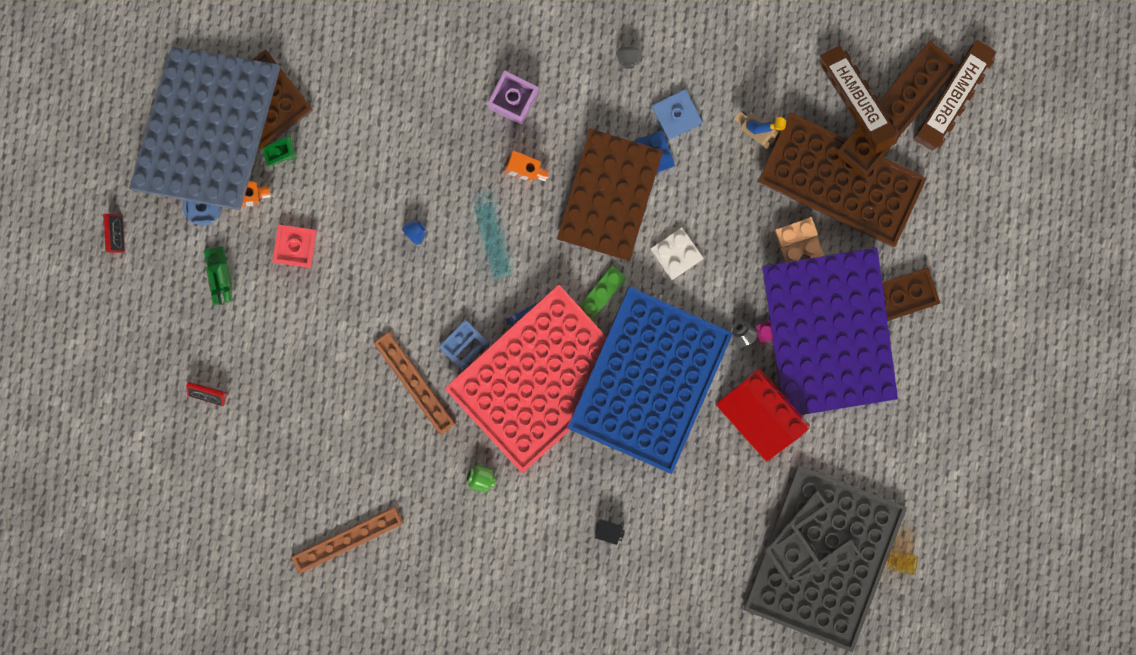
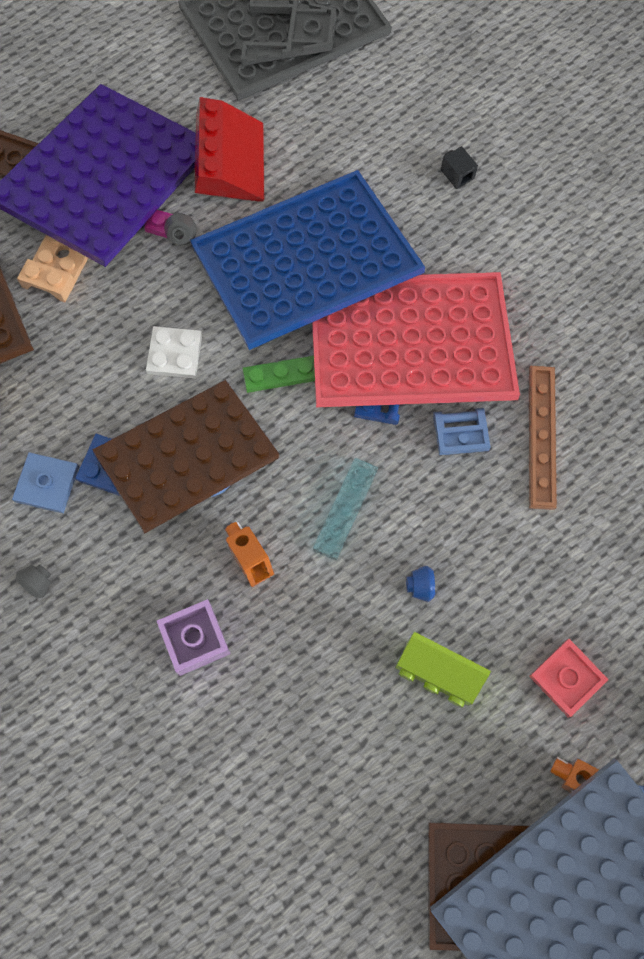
camera: 140 degrees left, 15 degrees down
green slope [262,136,296,166] -> none
bright green head [466,465,496,493] -> none
none -> lime slope [395,632,491,708]

